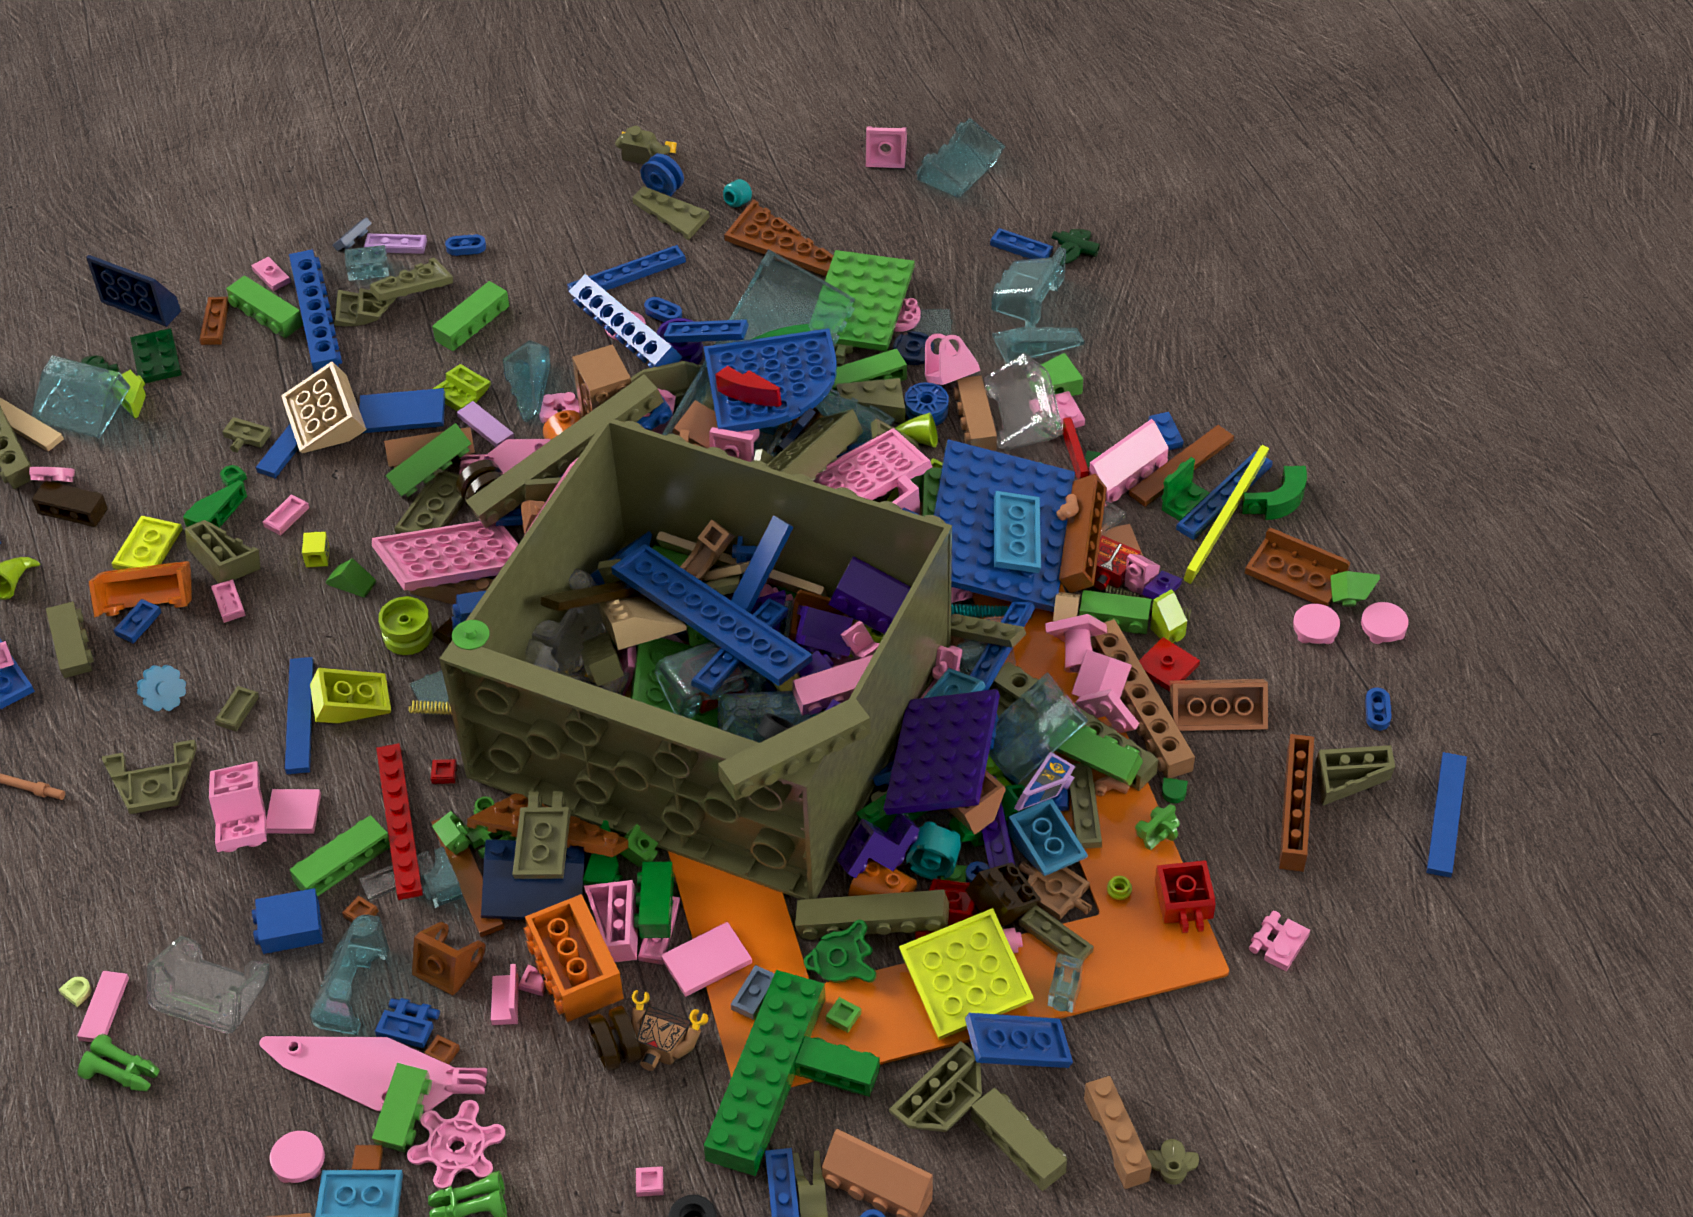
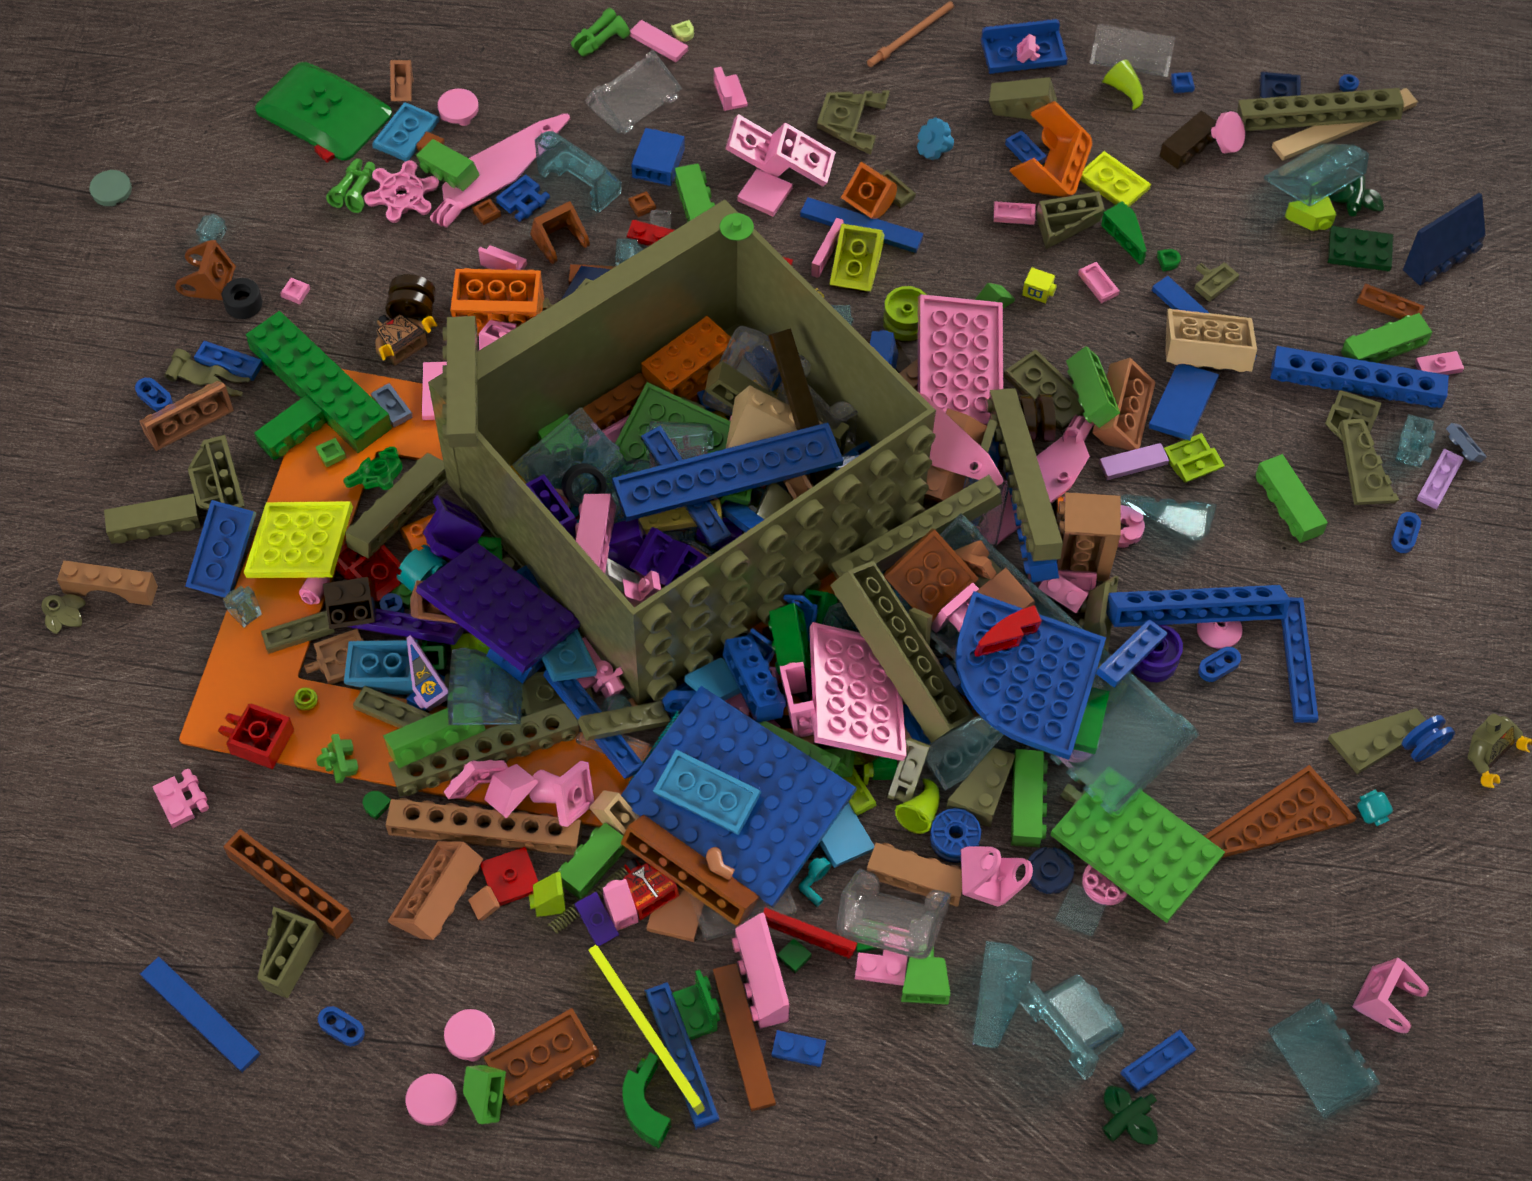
camera: 115 degrees right, 10 degrees up
none -> nougat tile [468,886,500,921]
none -> bright pink panel [714,67,748,111]
none -> bright pink tile [811,218,844,278]
none -> orange brick [841,162,897,219]

